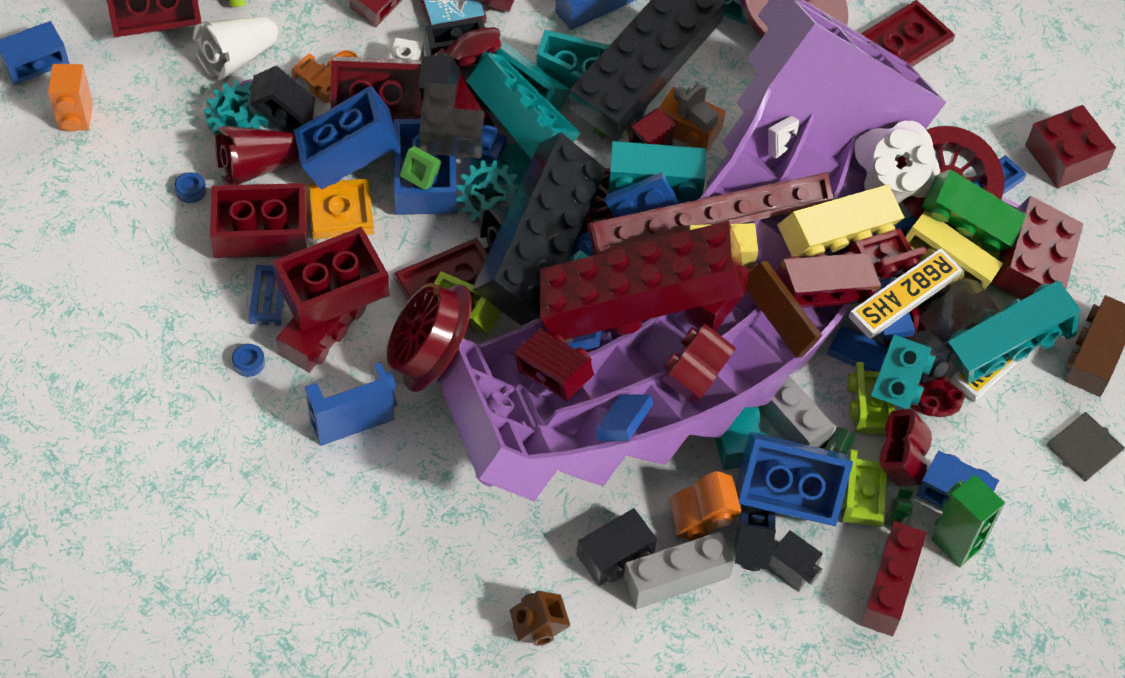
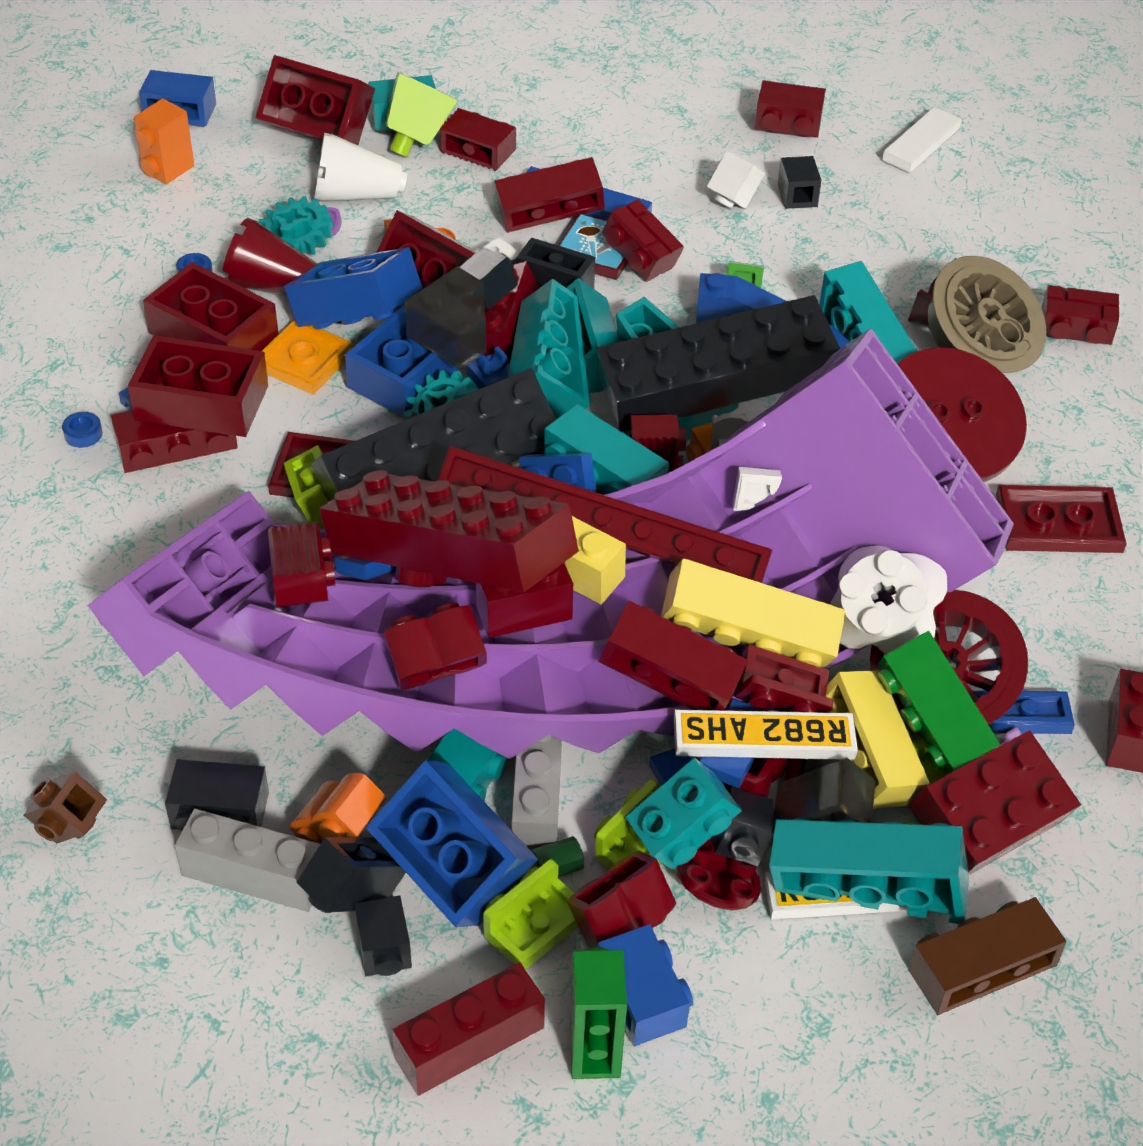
camera: 40 degrees right, 10 degrees down
black brick [249,65,315,133] -> none
blue panel [305,362,397,446] -> none
dark red piece [387,283,472,392] -> none
bright green tile [400,146,441,190] -> none
dark red dish [445,27,502,66] -> none
blue tile [595,394,654,441] -> none
reddish brown tile [747,261,822,358] -> none
dark green bar [885,486,914,530] -> none
clear smoke piece [1046,412,1125,482] -> none

